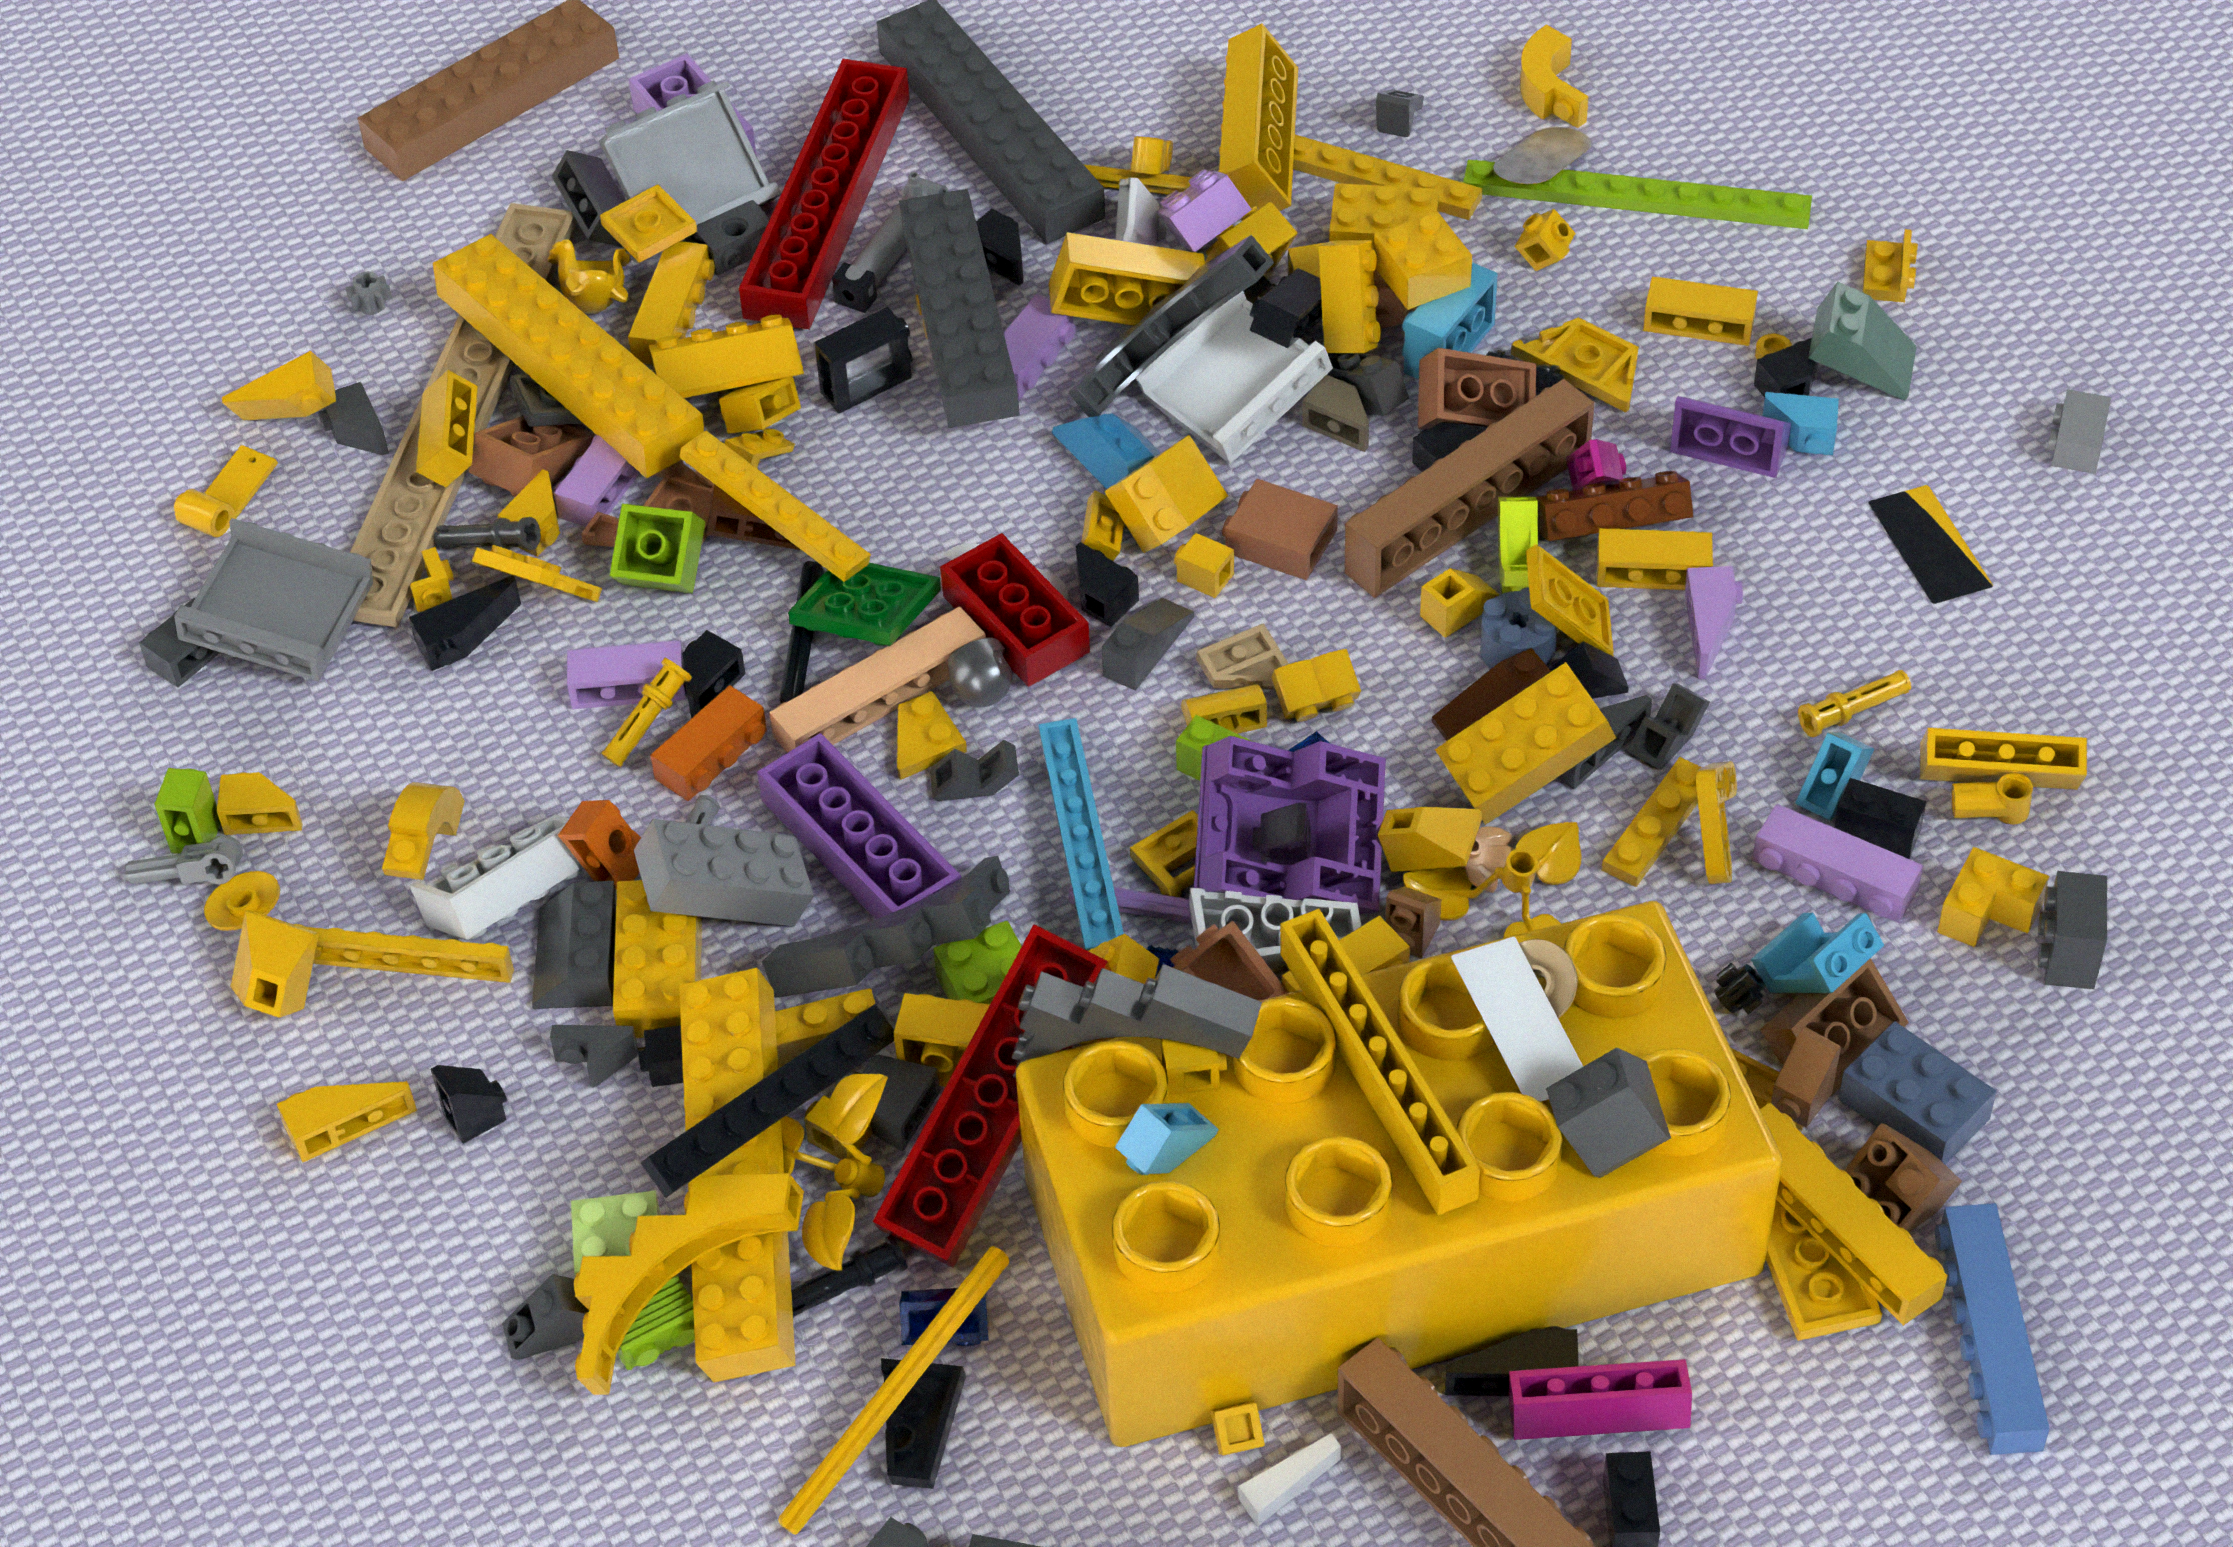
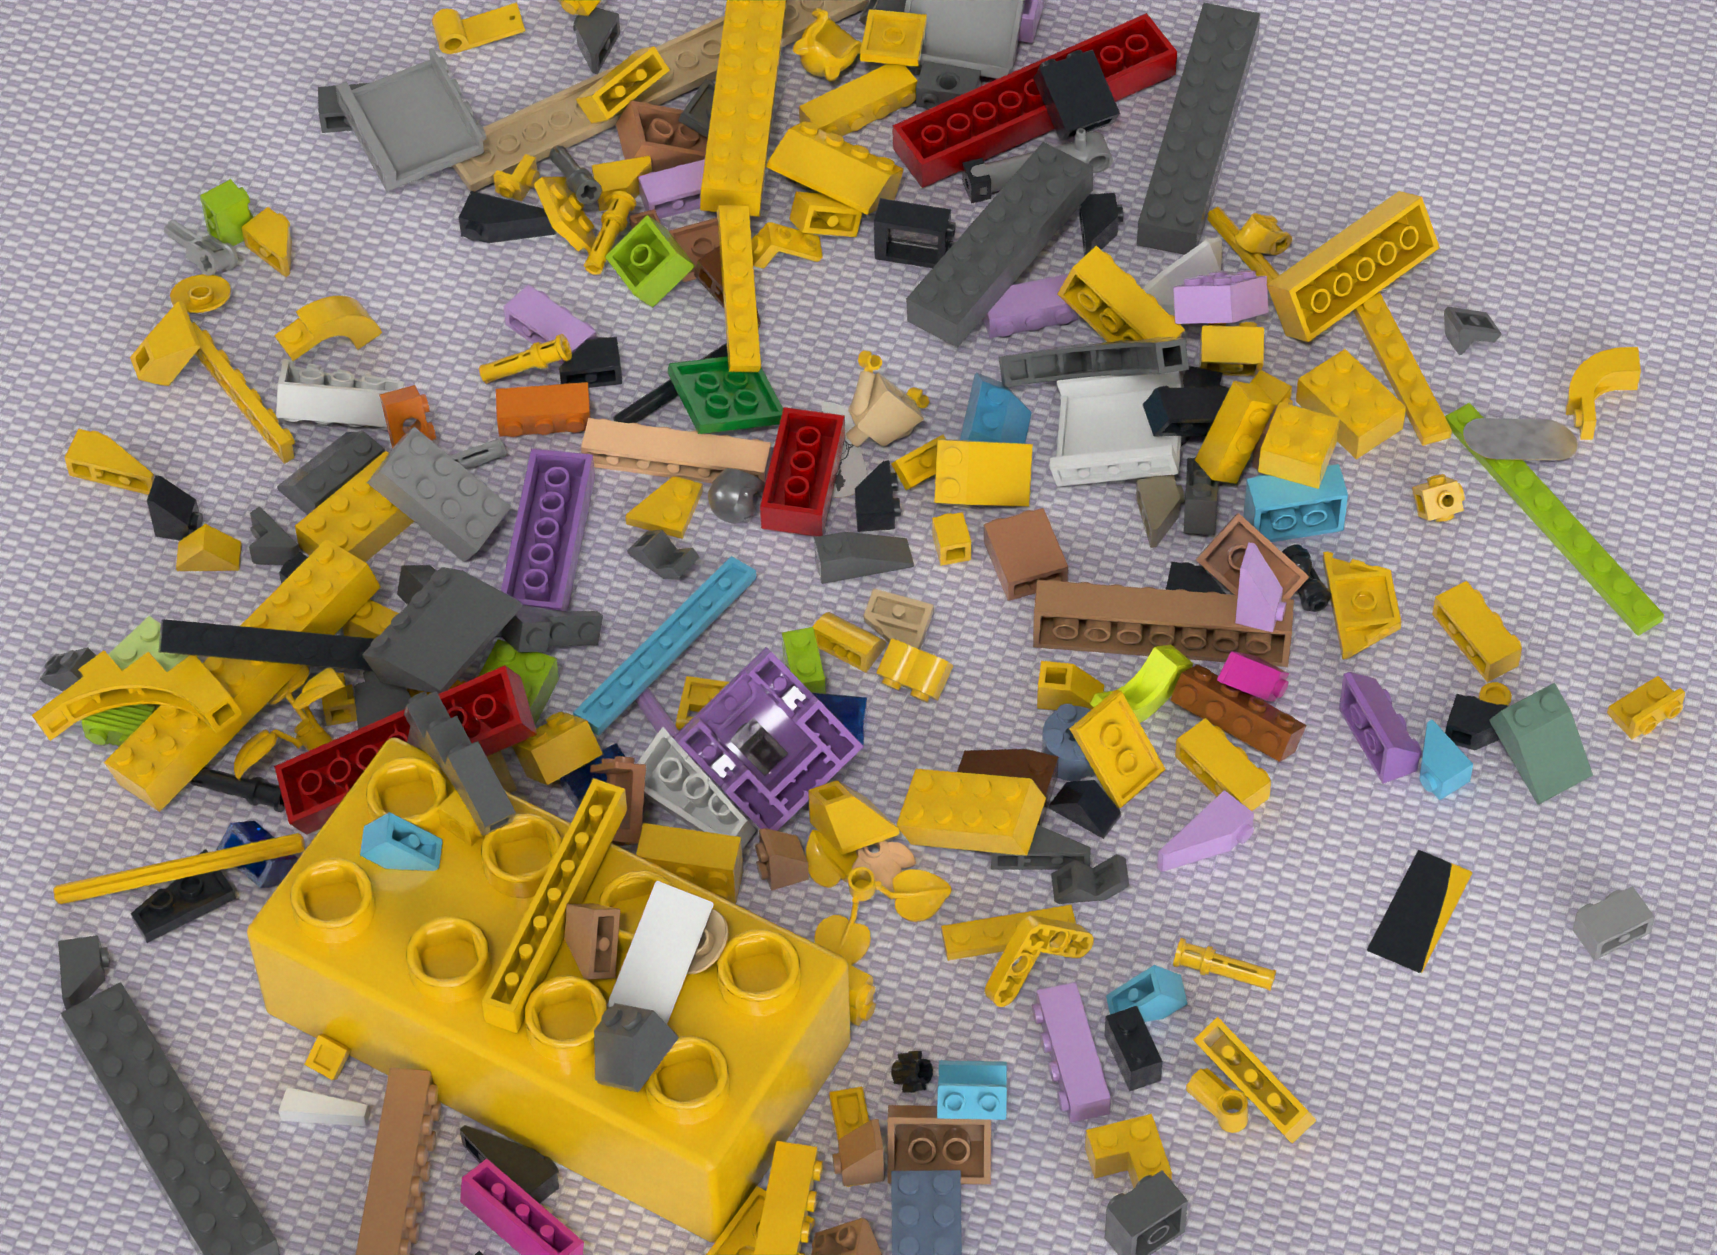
camera: 45 degrees right, 5 degrees up
none -> yellow slope [176,524,242,571]
none -> dark grey slope [363,567,523,694]
none -> medium nougat slope [564,903,620,979]
none -> yellow pin [584,191,636,275]
none -> tan torso [846,350,930,447]
none -> black brick [1033,49,1120,142]
none -> lavender slope [1235,542,1287,632]

